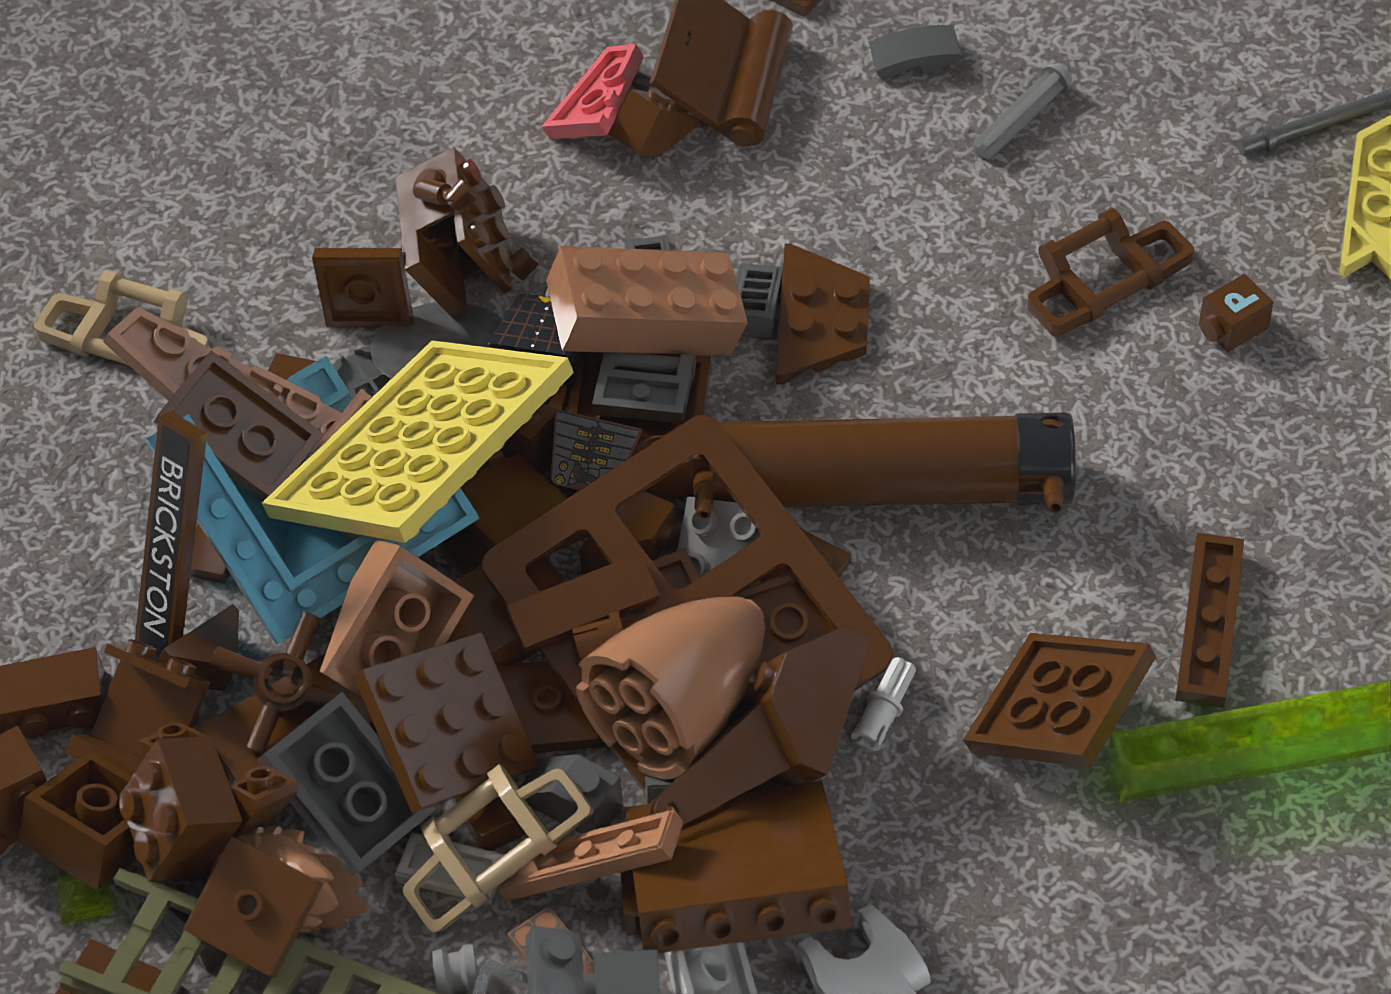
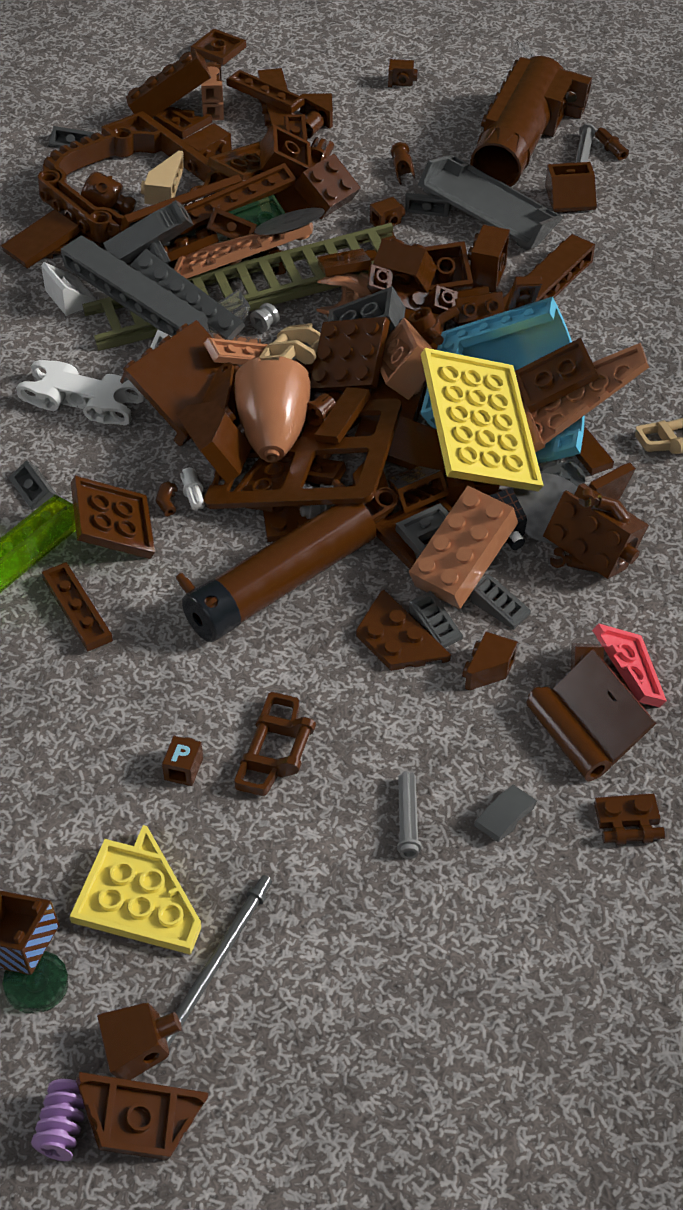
camera: 135 degrees right, 5 degrees down
none -> dark grey slope [9,460,59,510]
none -> reddish brown arm [155,481,178,517]
none -> reddish brown slope [462,632,518,690]

